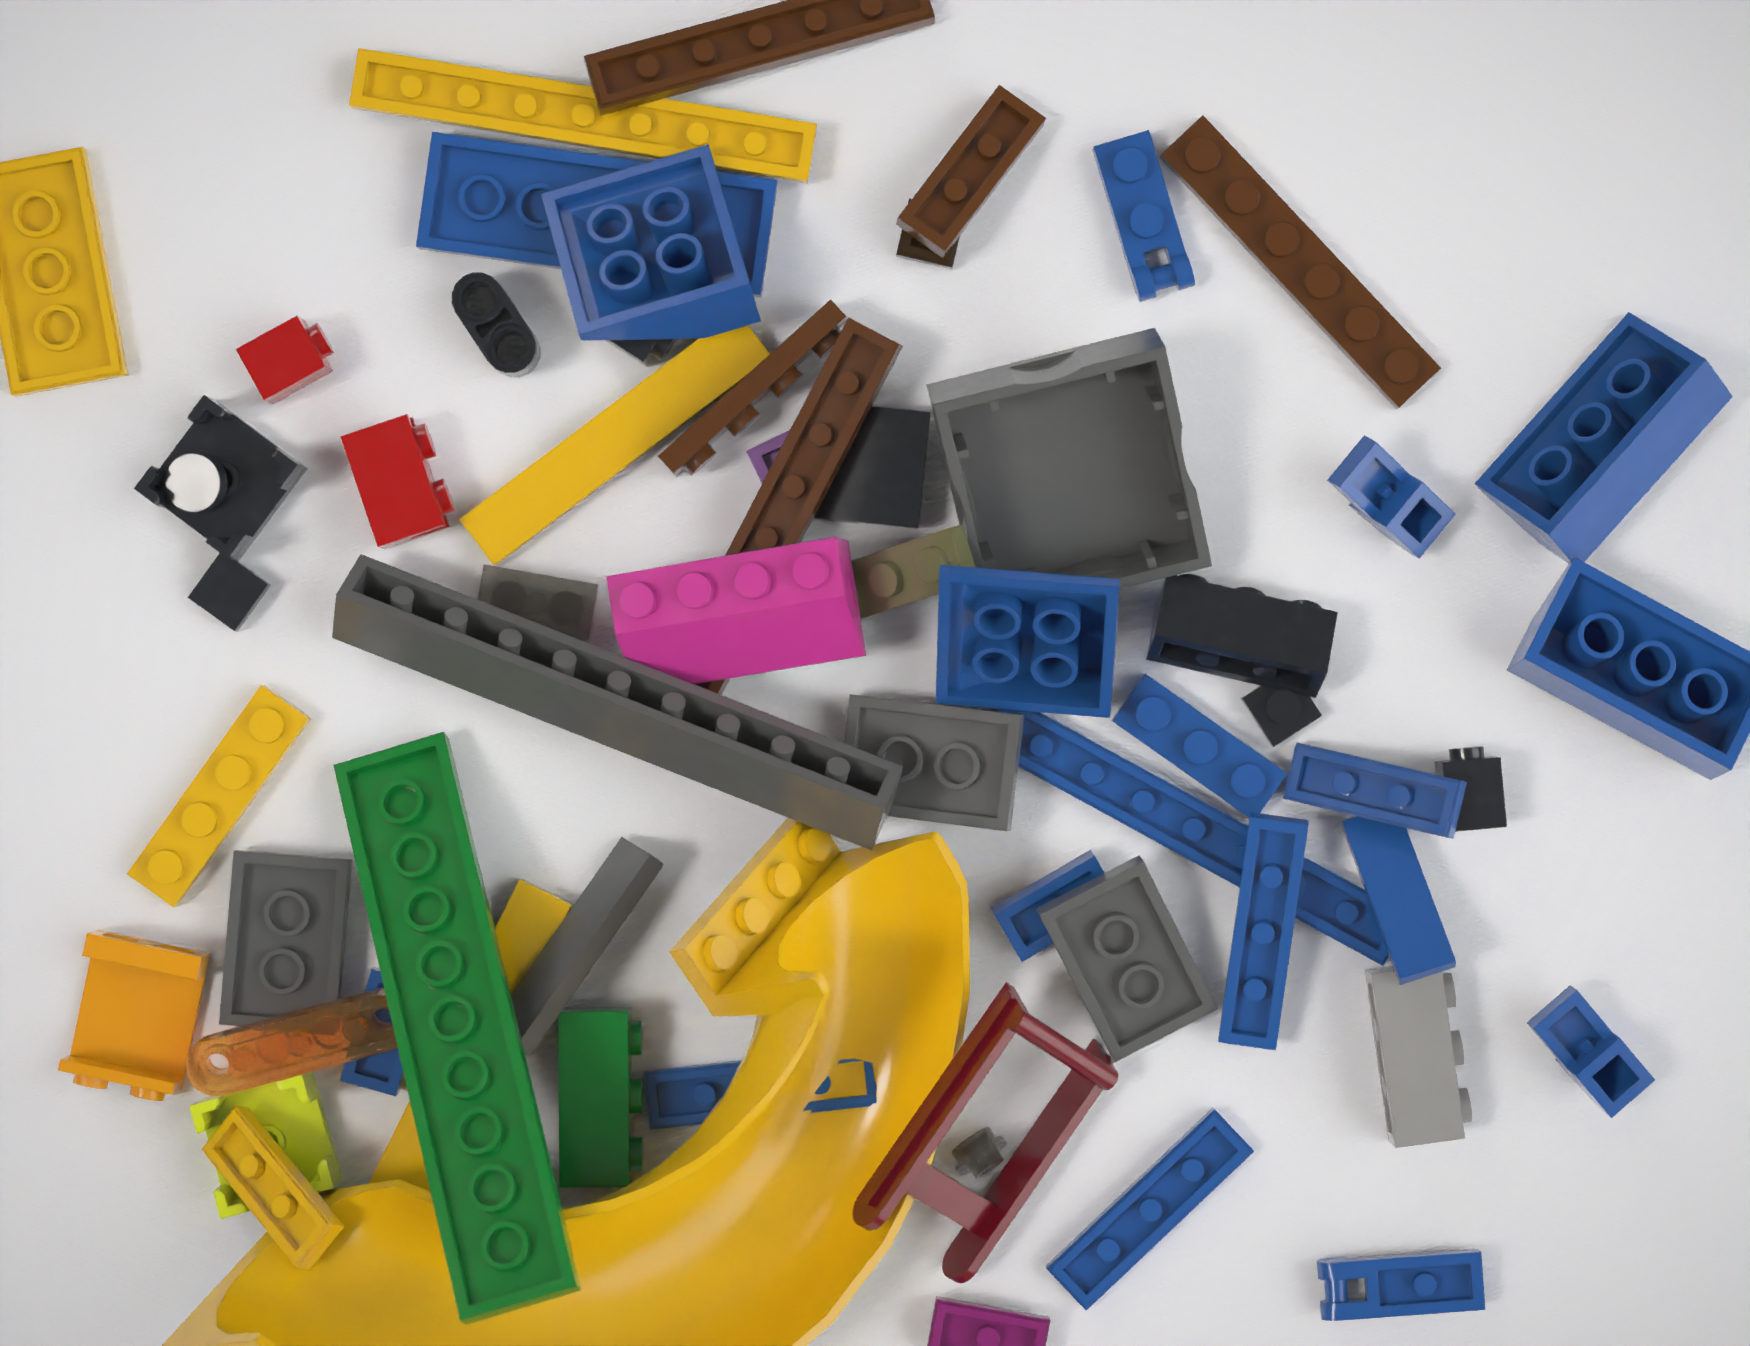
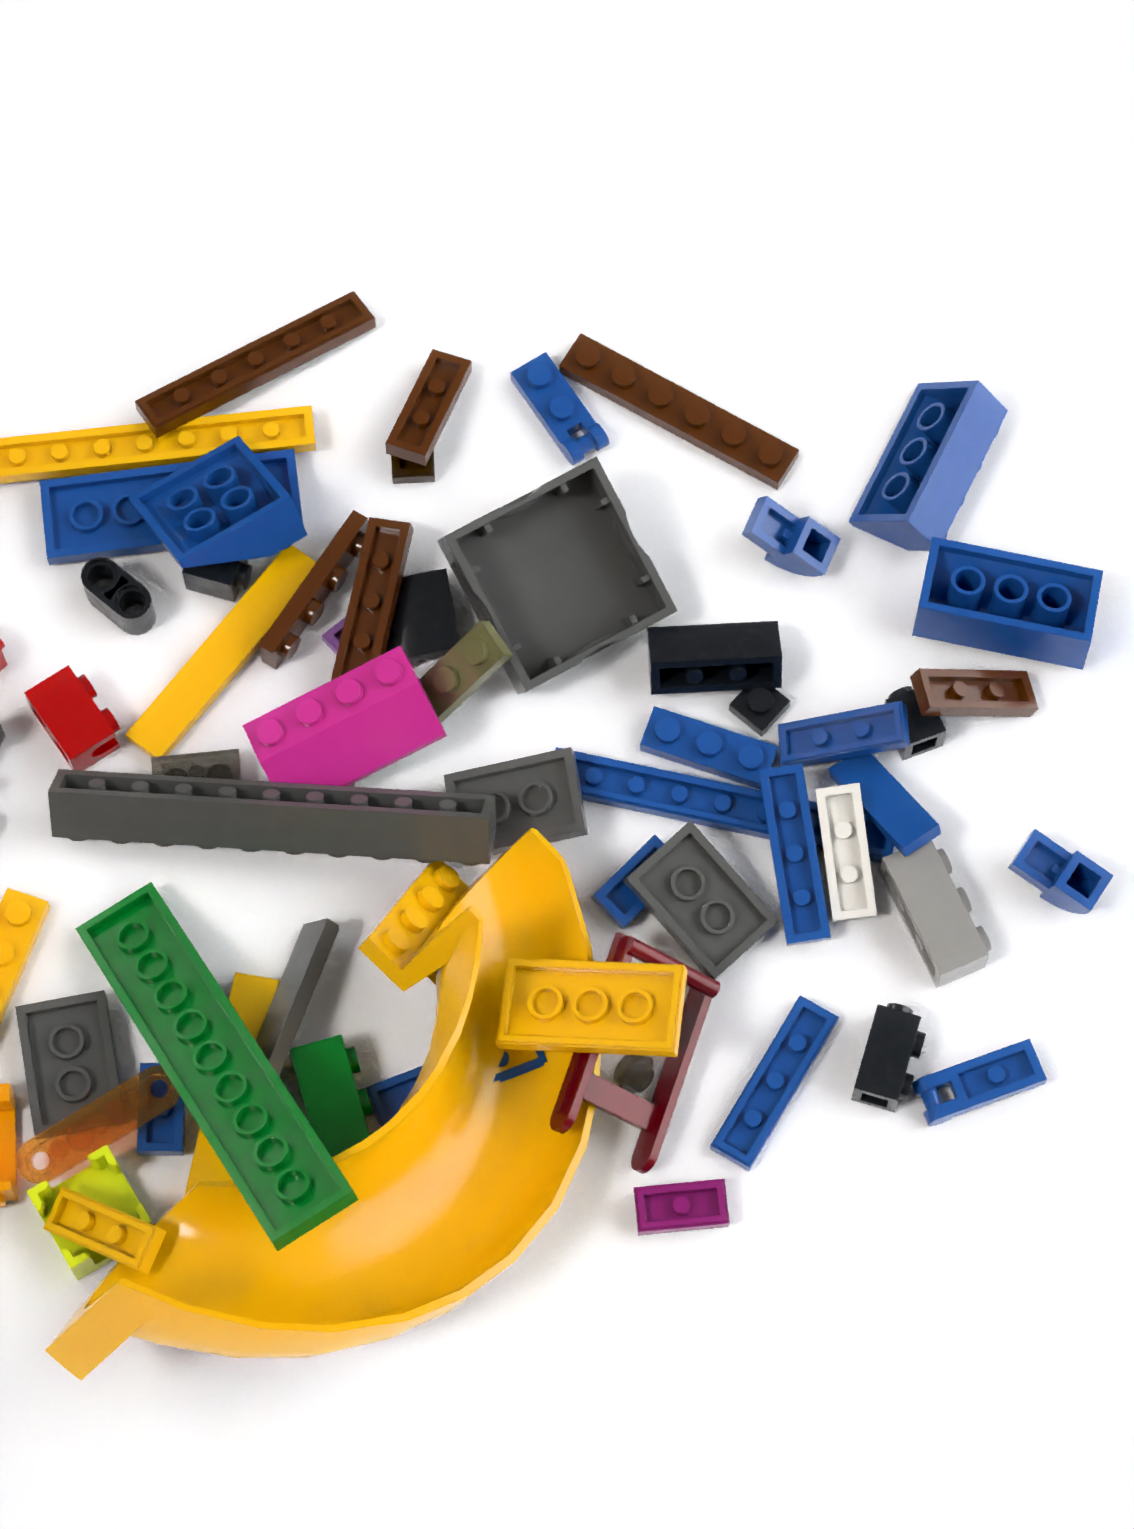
camera: 15 degrees left, 20 degrees down
blue slope [936,565,1120,718] -> none
none -> yellow tile [495,958,688,1057]
none -> white plate [815,783,877,921]
none -> black brick [851,1003,926,1113]
none -> reddish brown plate [910,668,1039,717]

